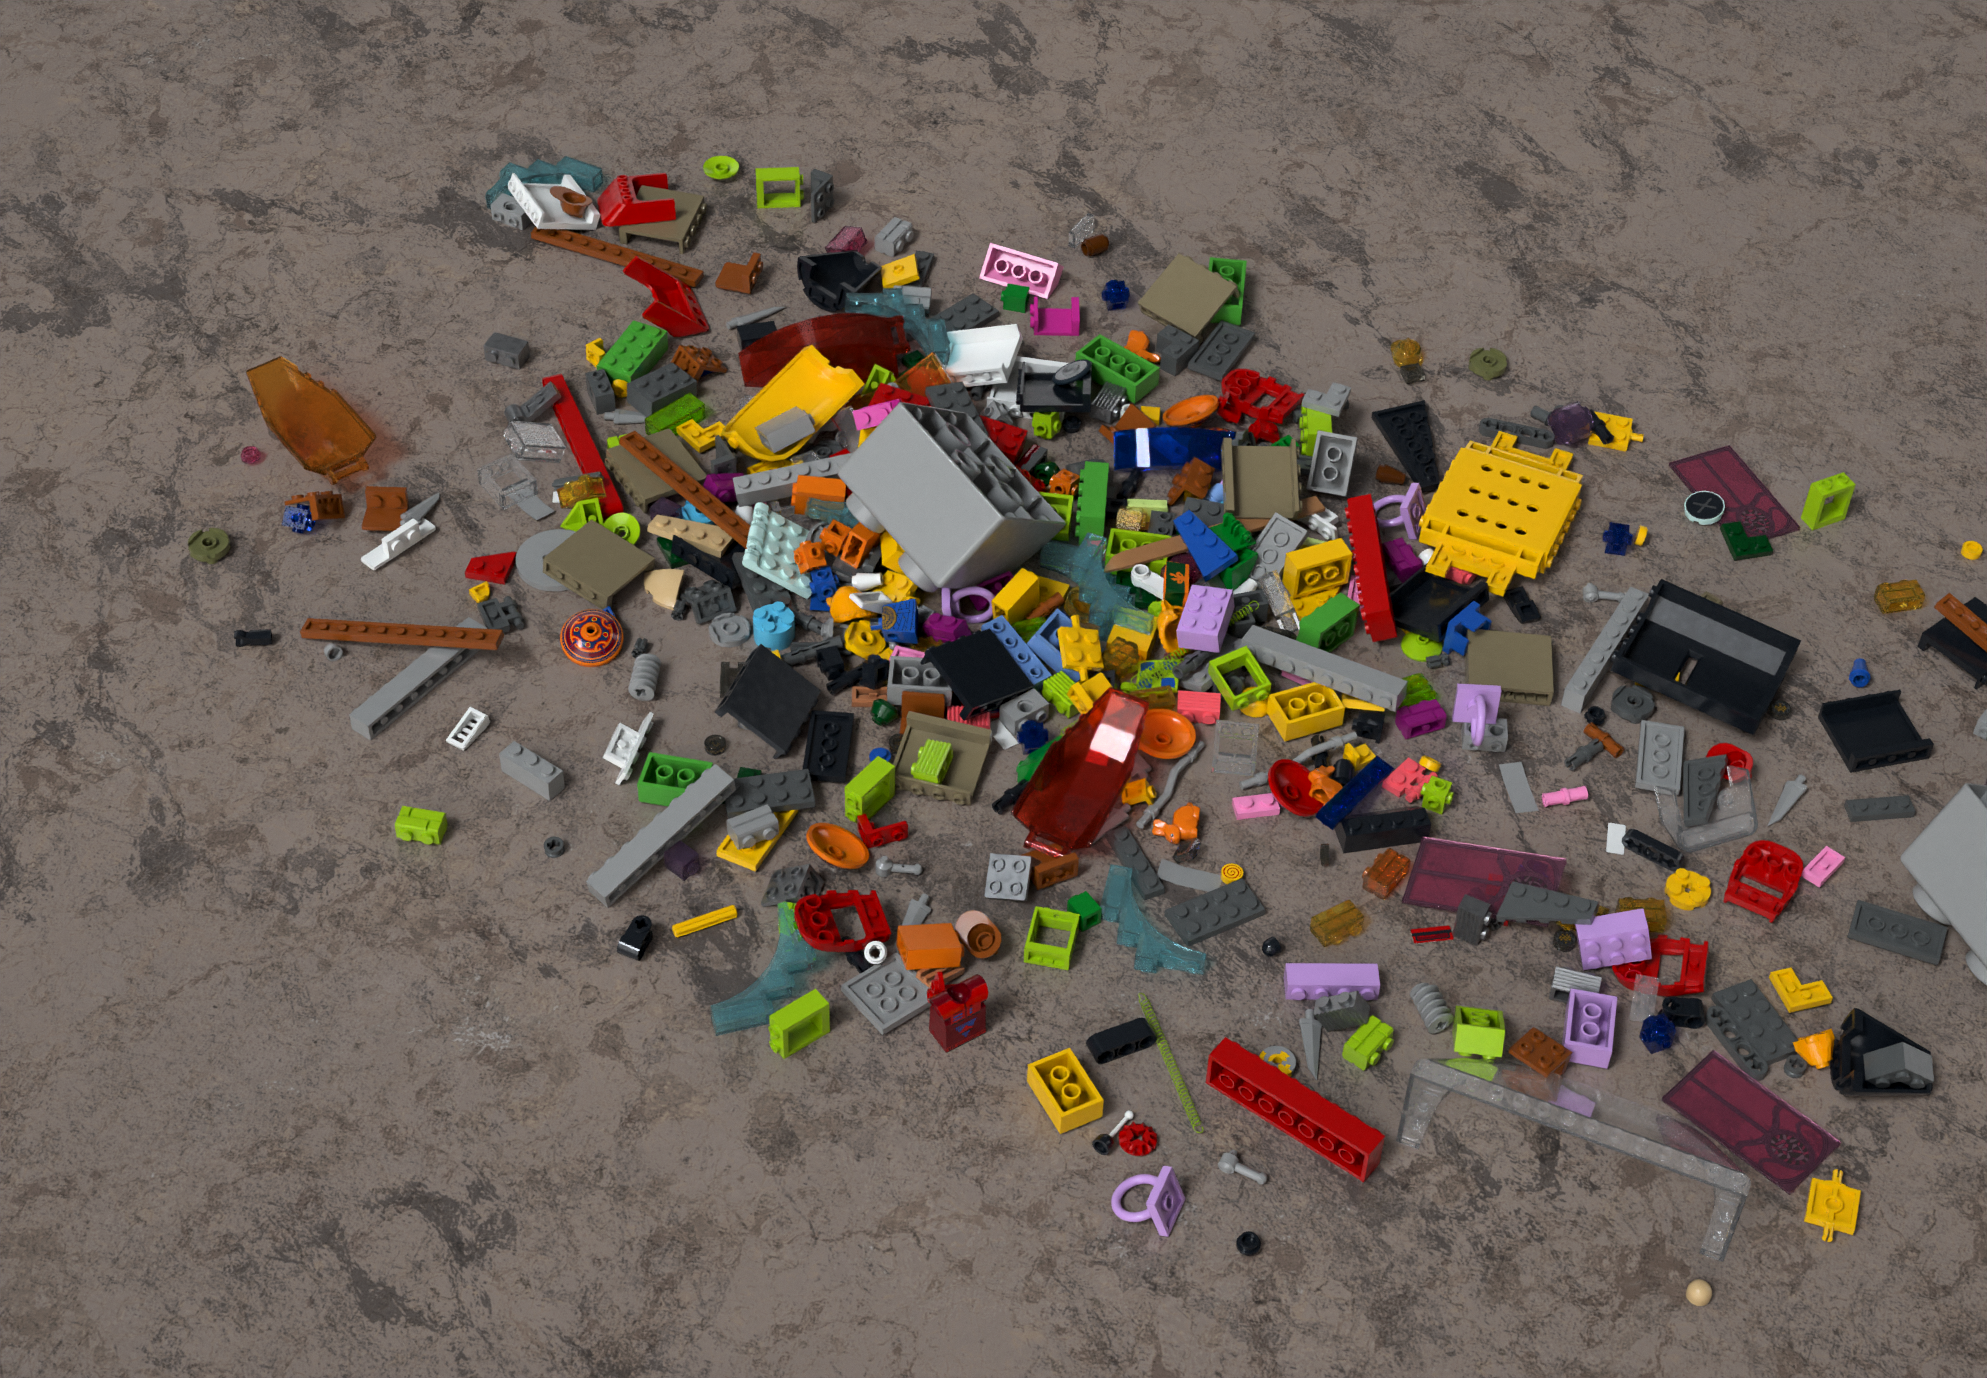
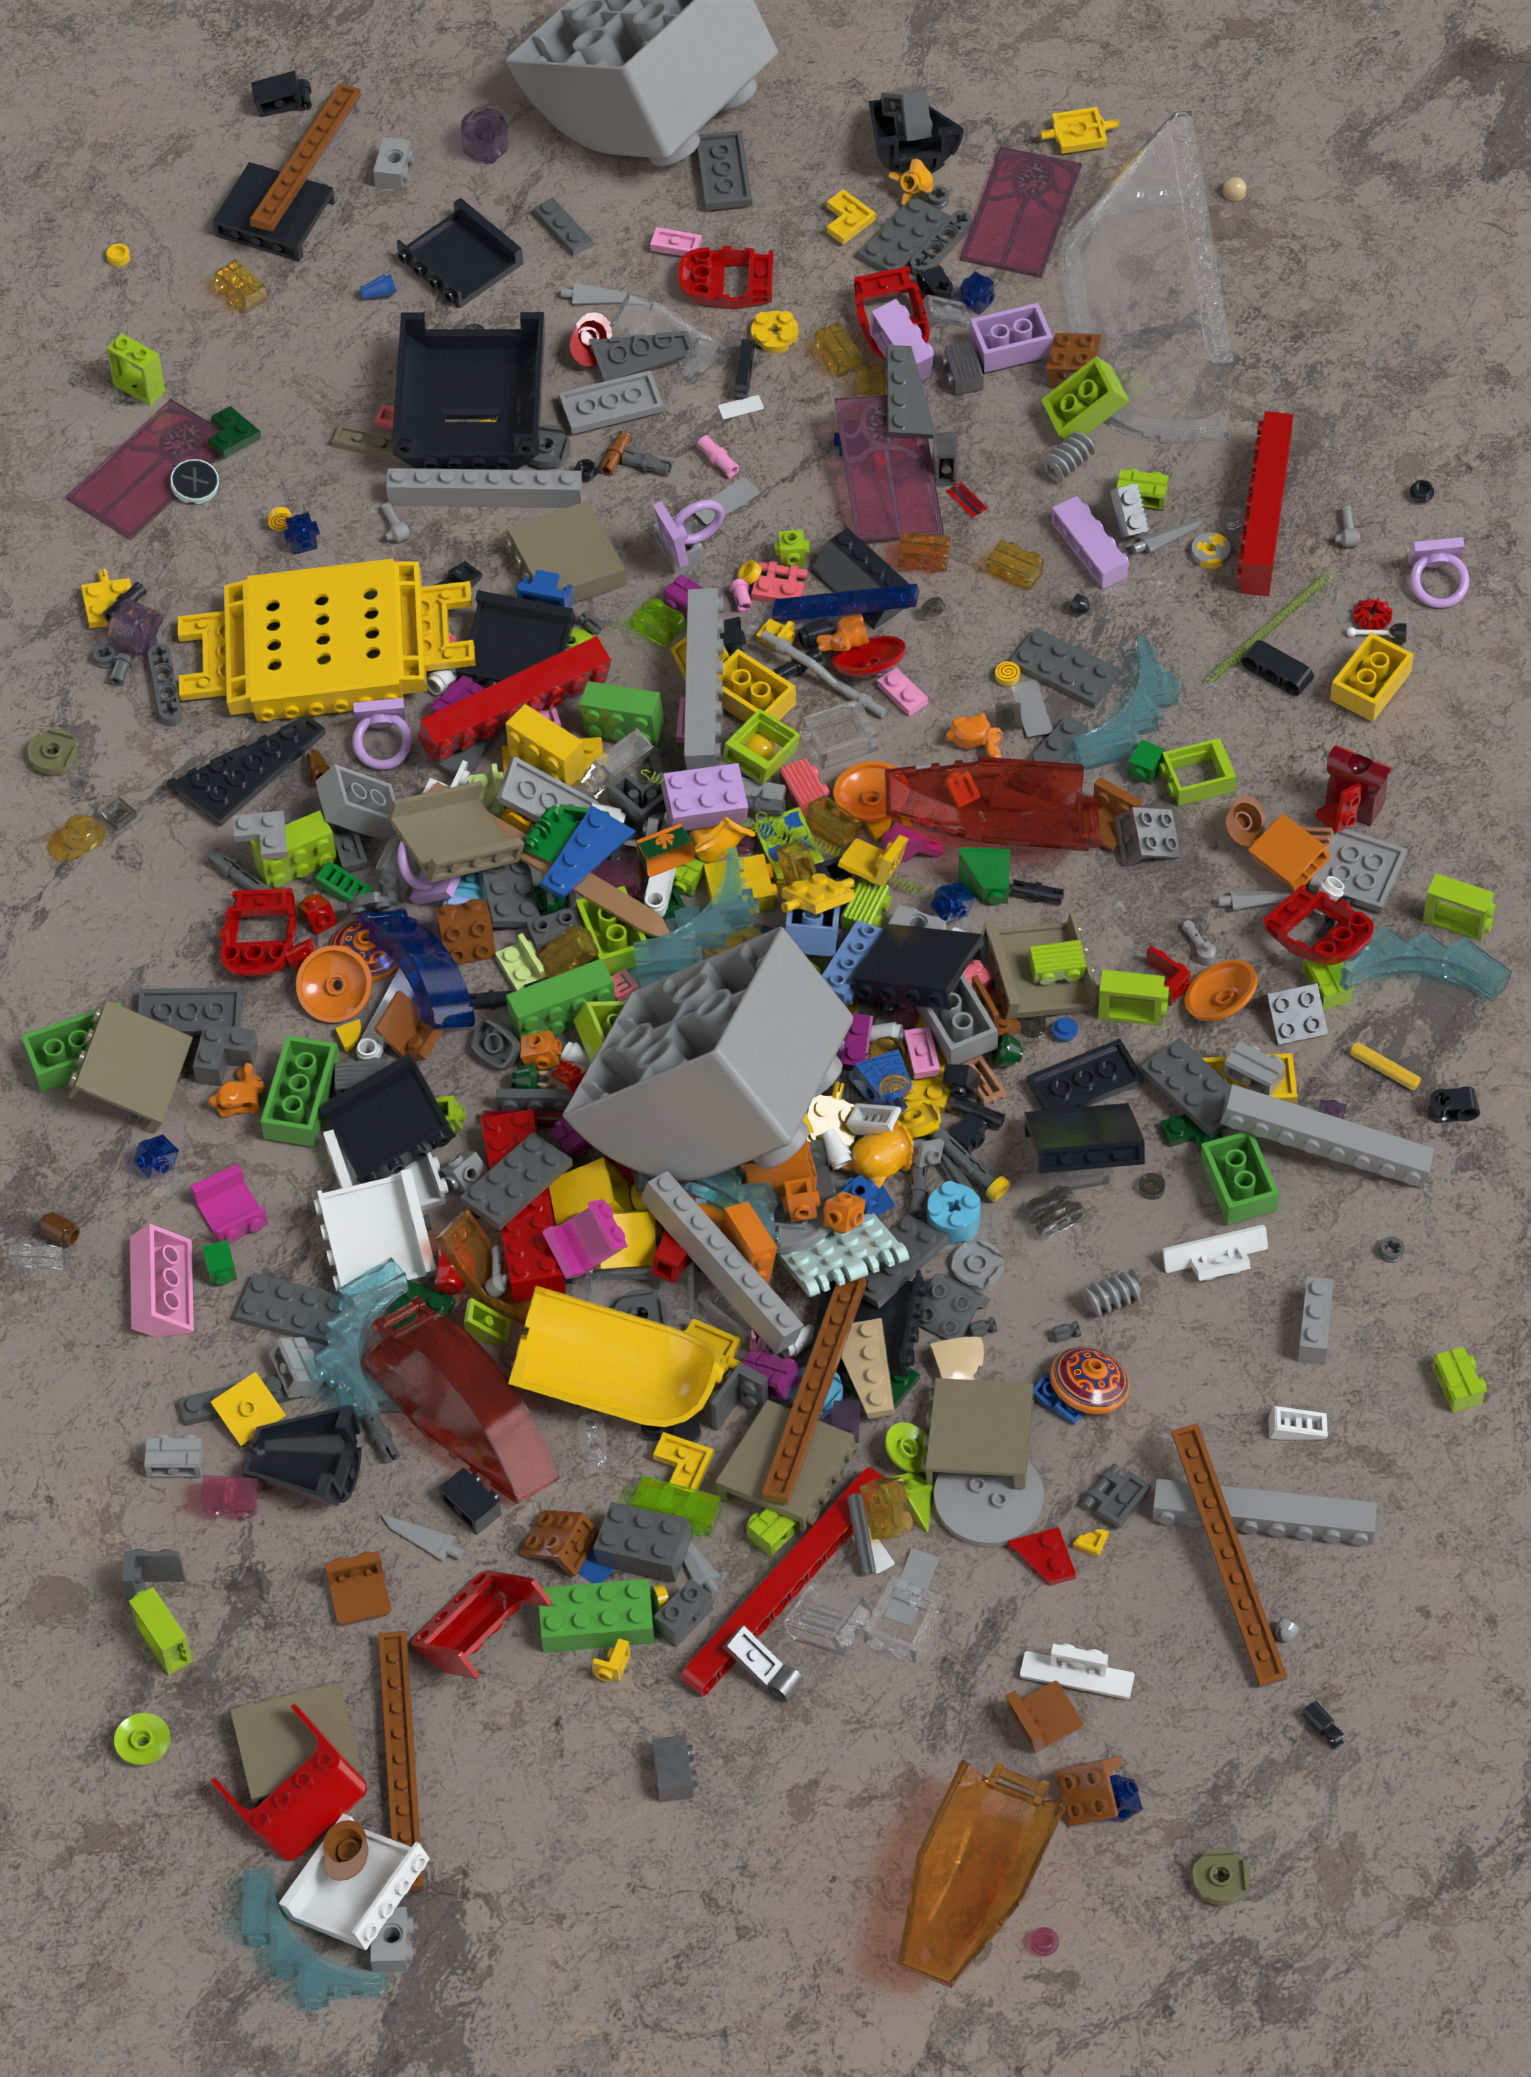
camera: 115 degrees left, 10 degrees up
light grey bar [400,493,439,526] -> none
light grey brick [755,406,816,453] -> none
wheel [1052,359,1092,385] -> none
none -> bright pink pin [730,579,753,612]

